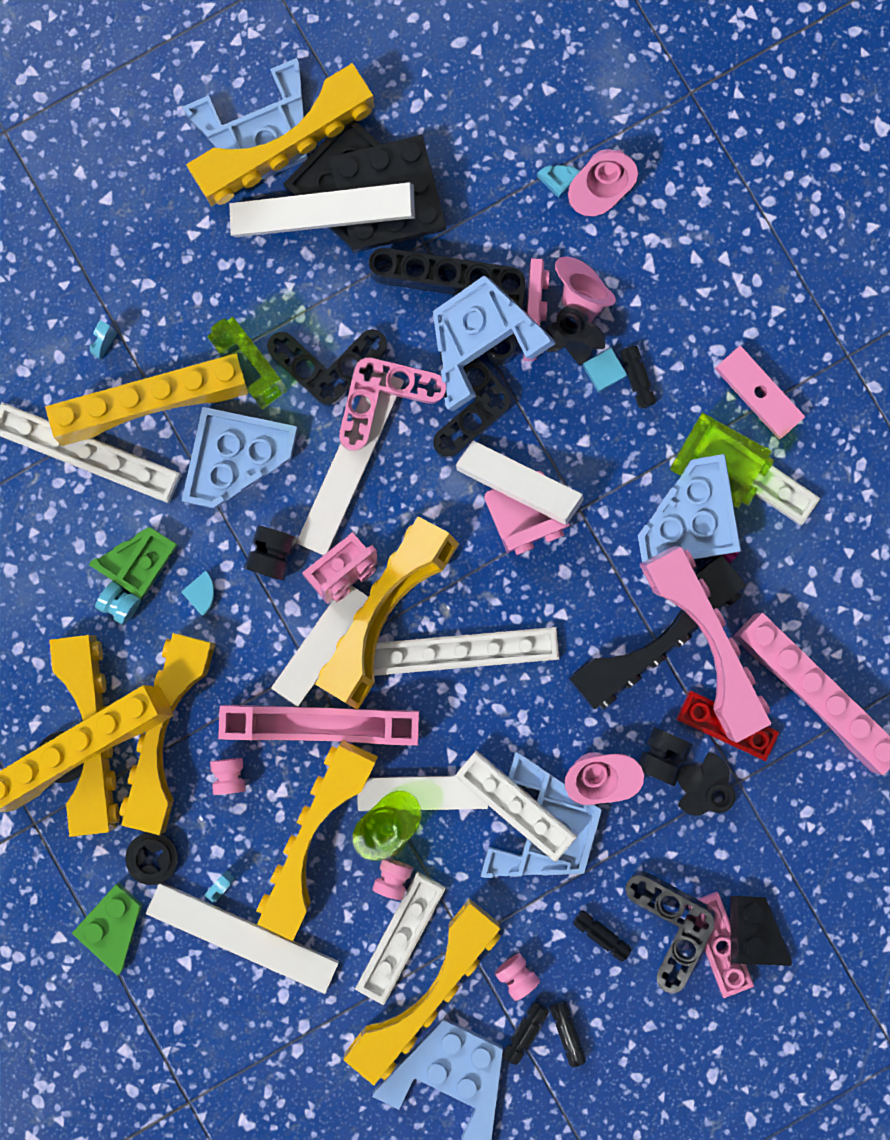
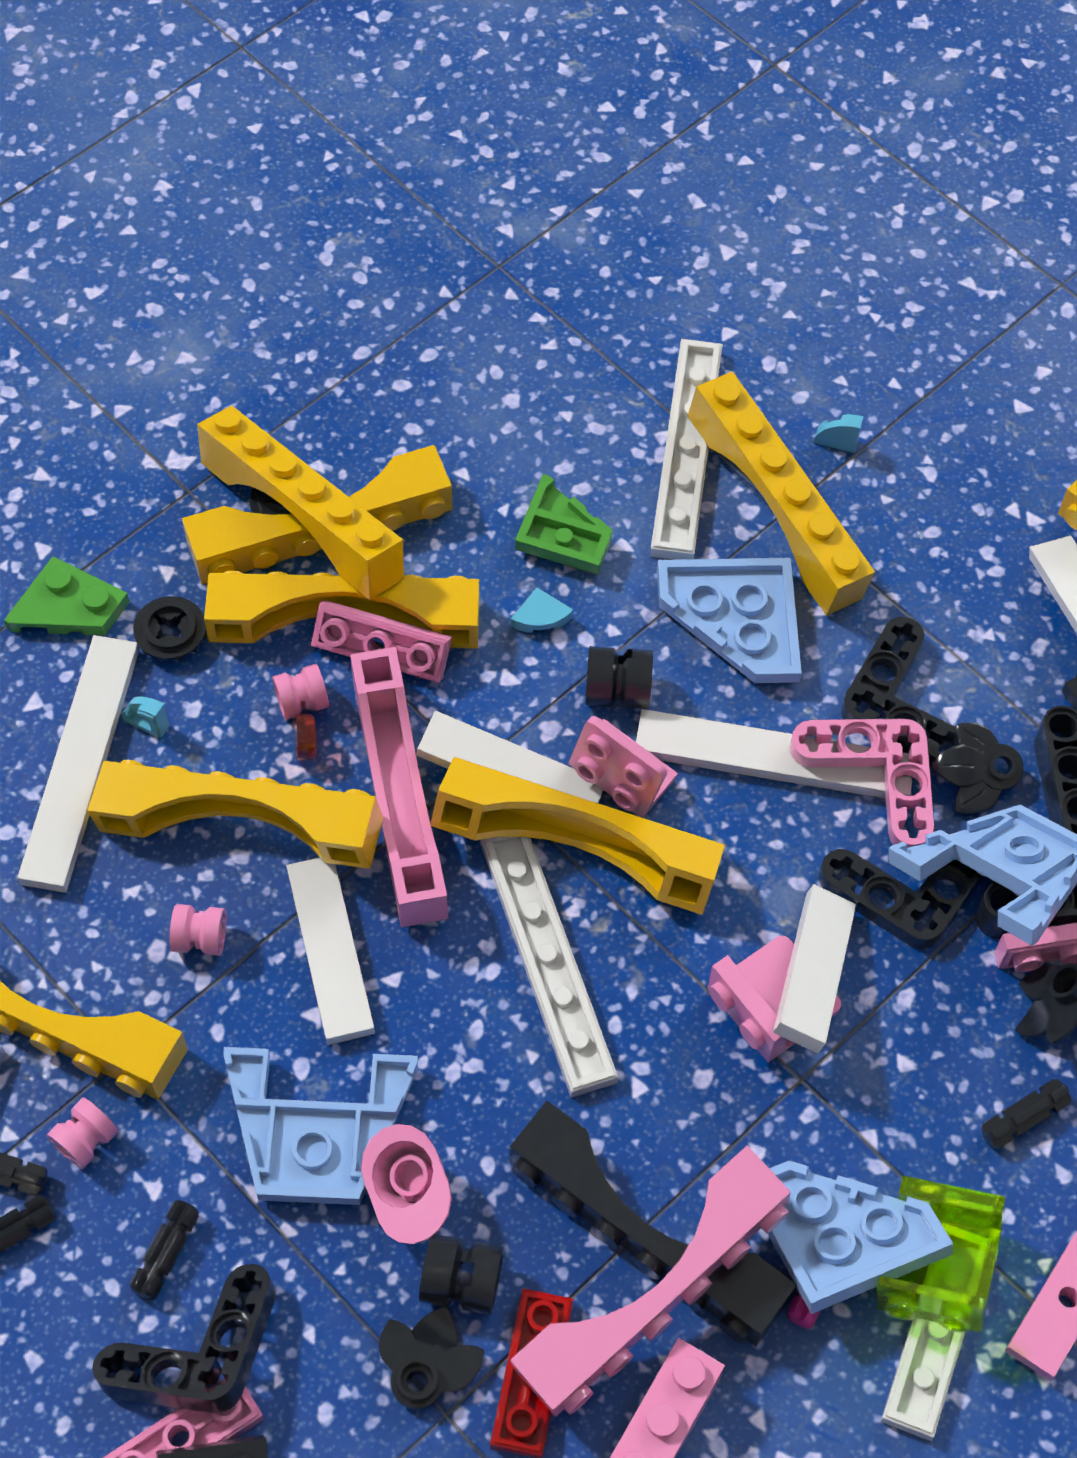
camera: 75 degrees right, 25 degrees down
medium azure wheel [95,581,141,626] -> none
clear neon green panel [207,317,288,410] -> none
clear neon green piece [353,791,422,861] -> none
white tile [355,871,446,1005] -> none
white tile [455,750,577,862] -> none
medium azure tile [582,348,627,393] -> none
none -> clear red tile [294,714,316,761]
none -> bright pink tile [311,600,452,683]
none -> black plate [931,722,1023,815]

